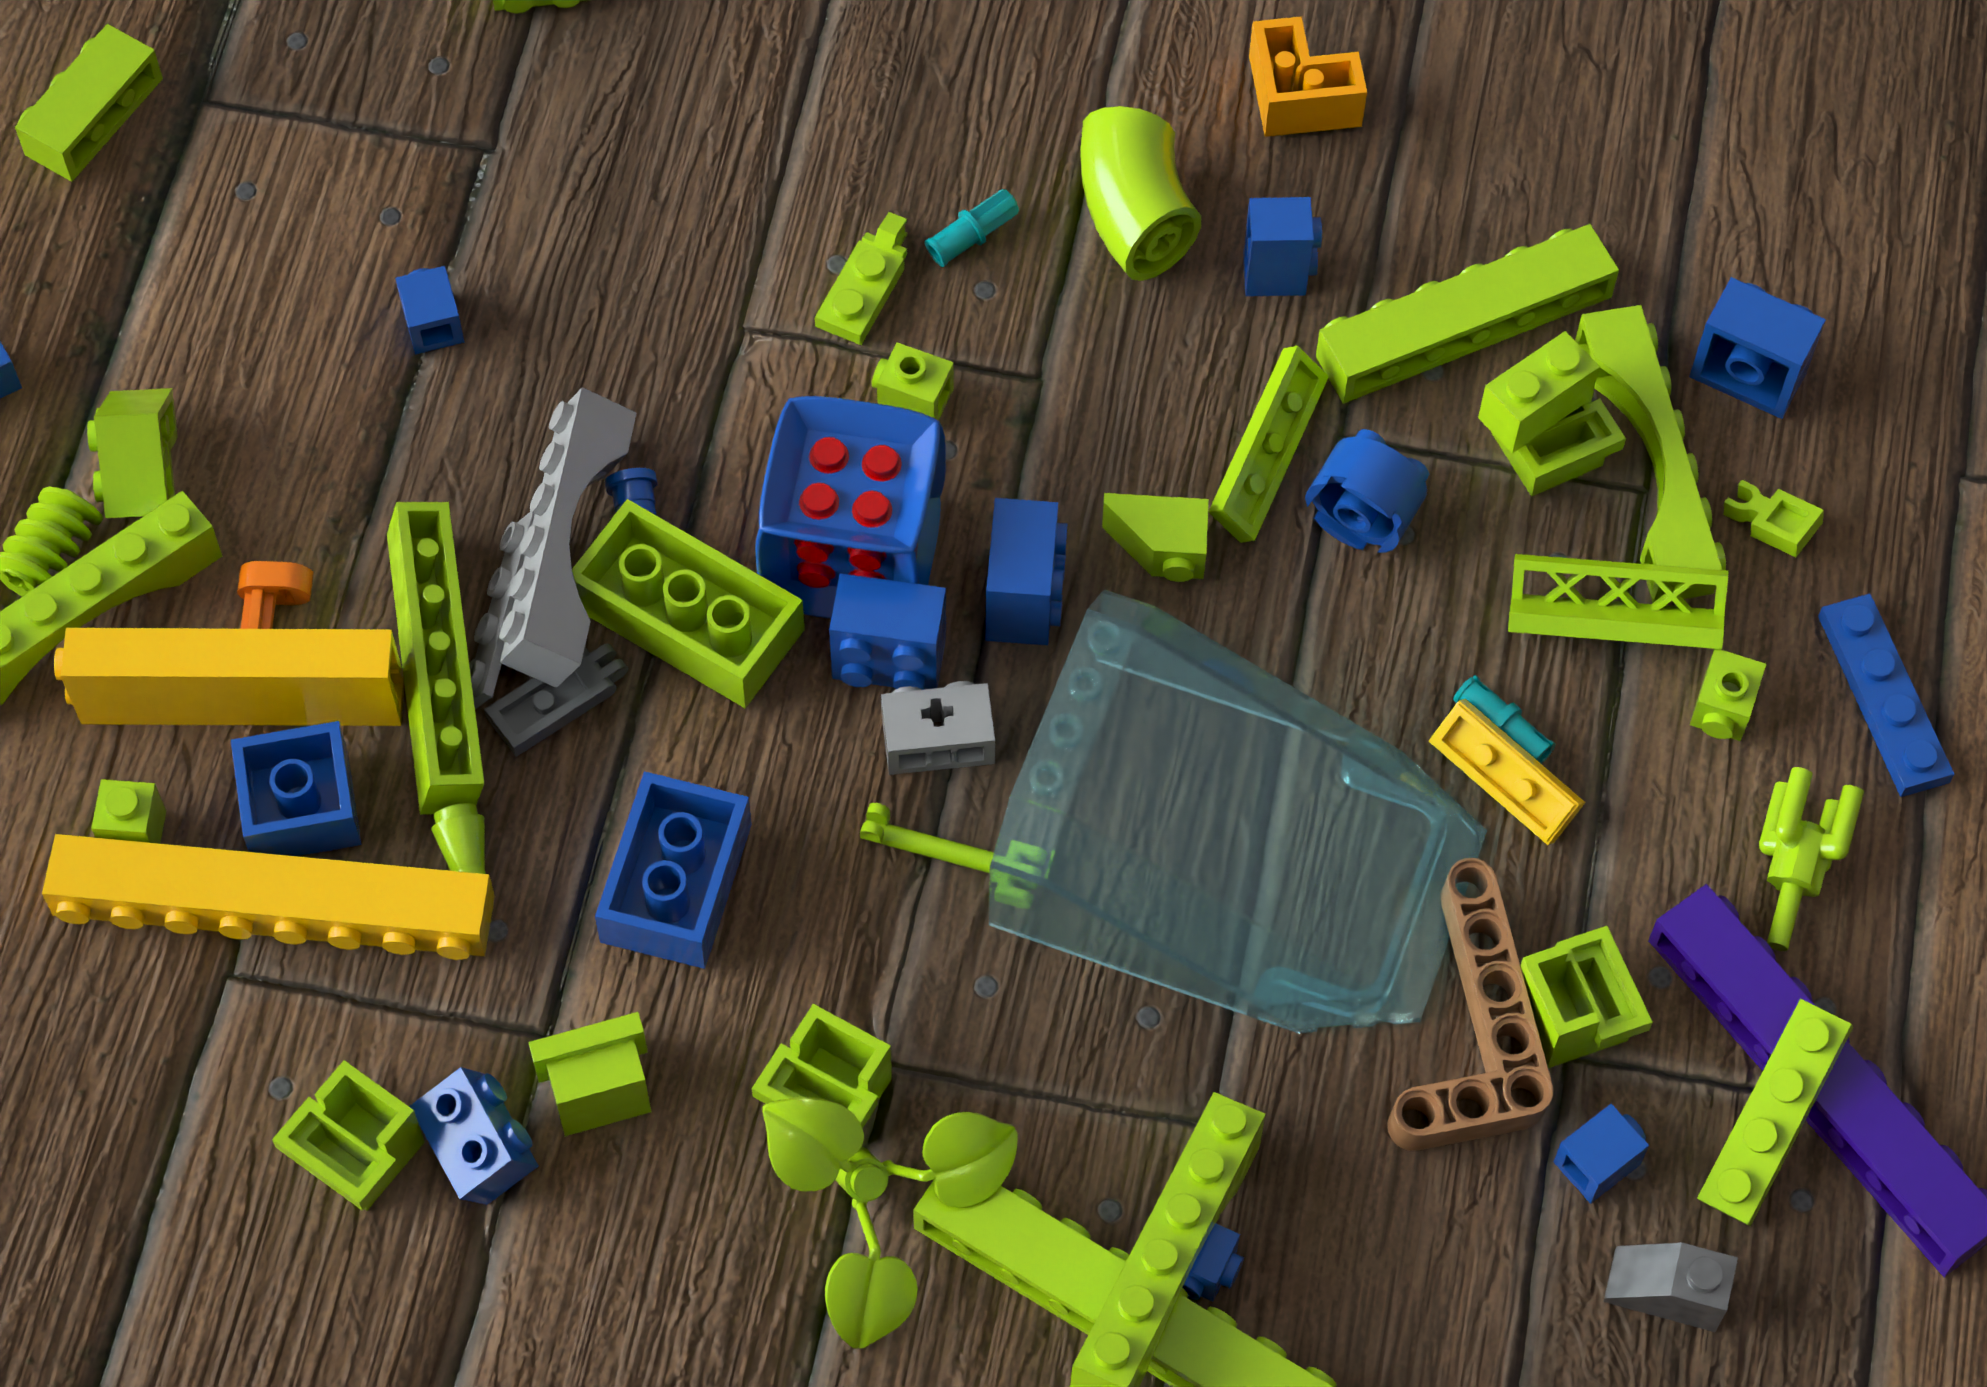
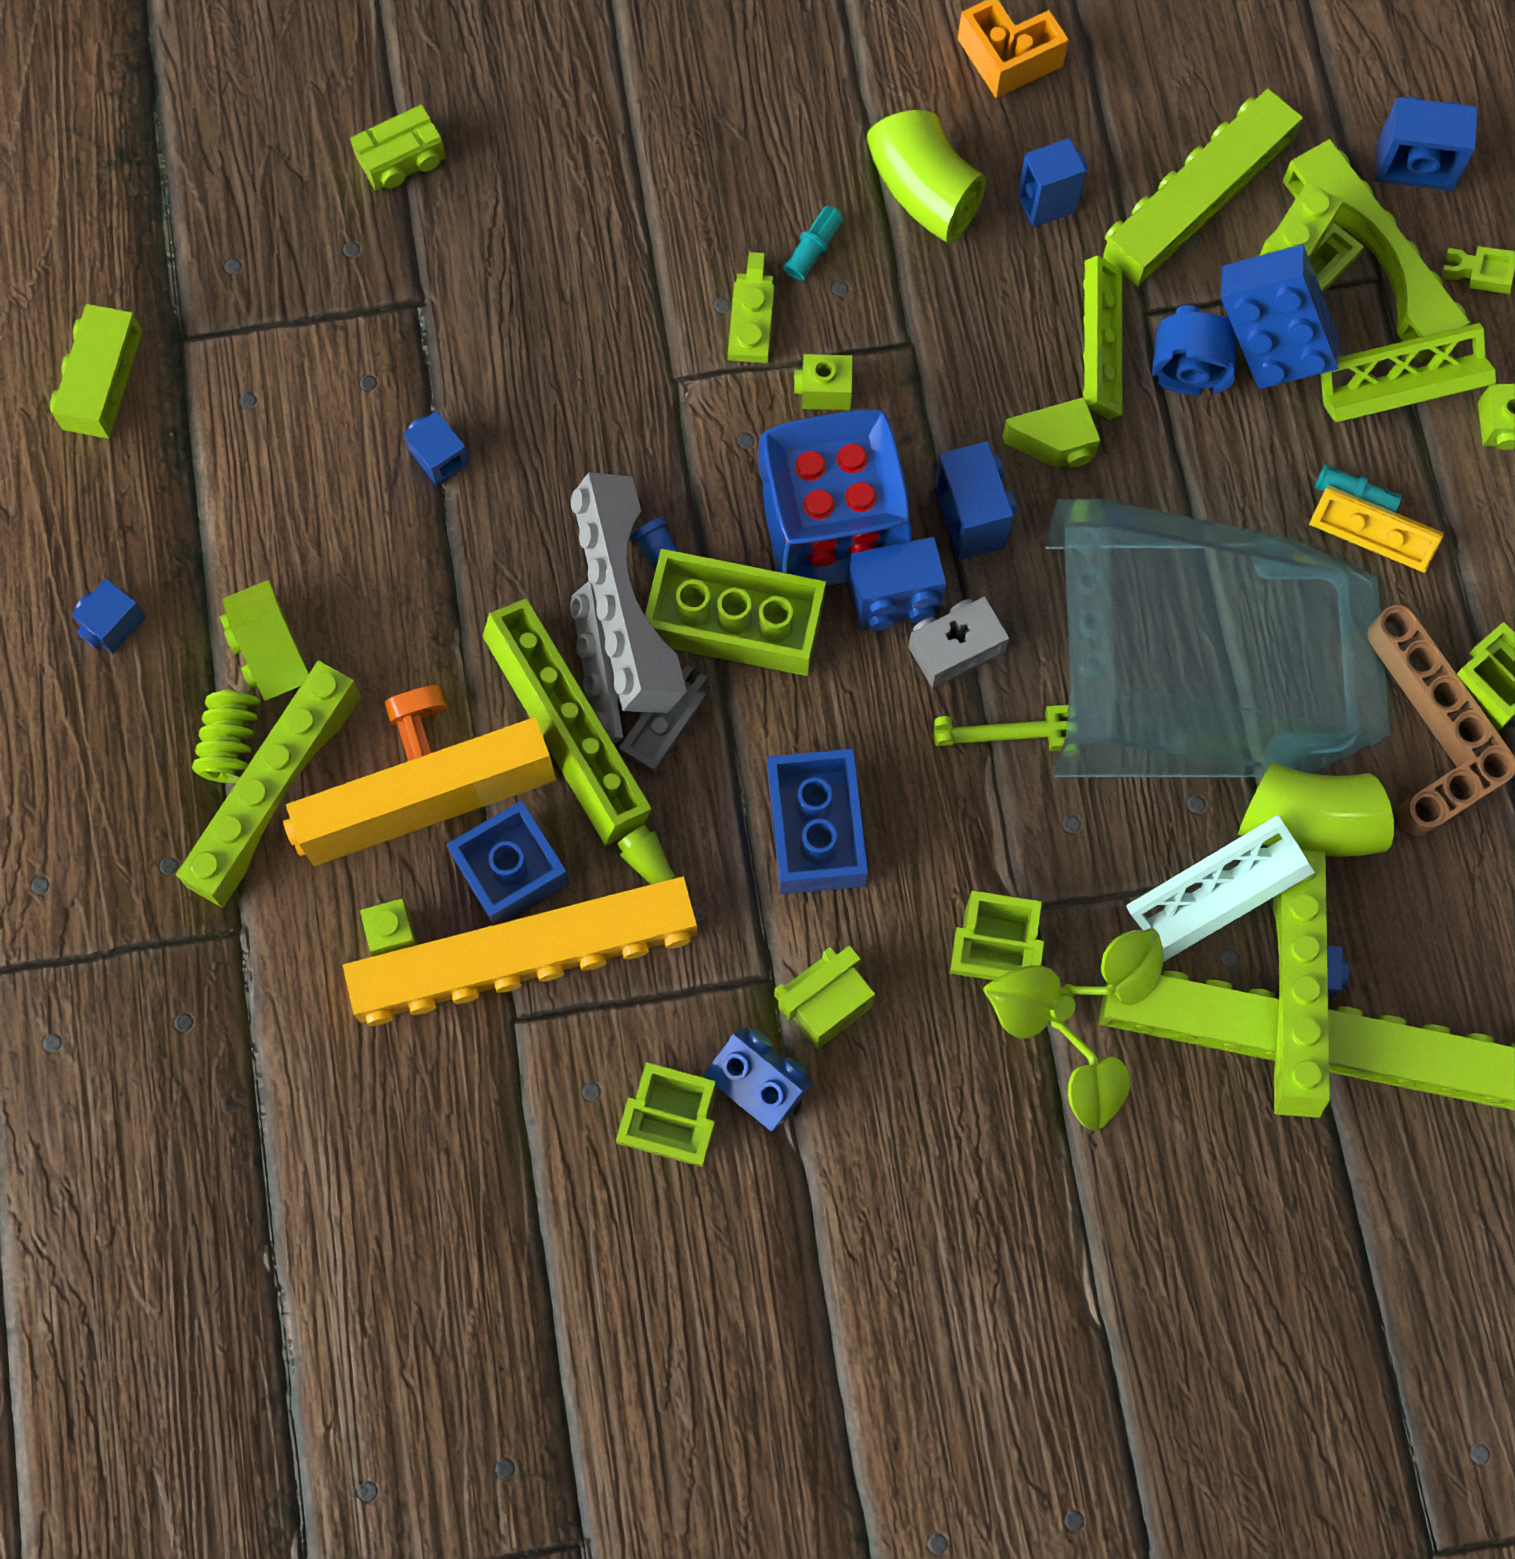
camera: 20 degrees left, 10 degrees up
none -> light aqua fence [1126,815,1315,962]
none -> blue brick [1221,244,1339,389]
none -> lime brick [1238,762,1394,857]

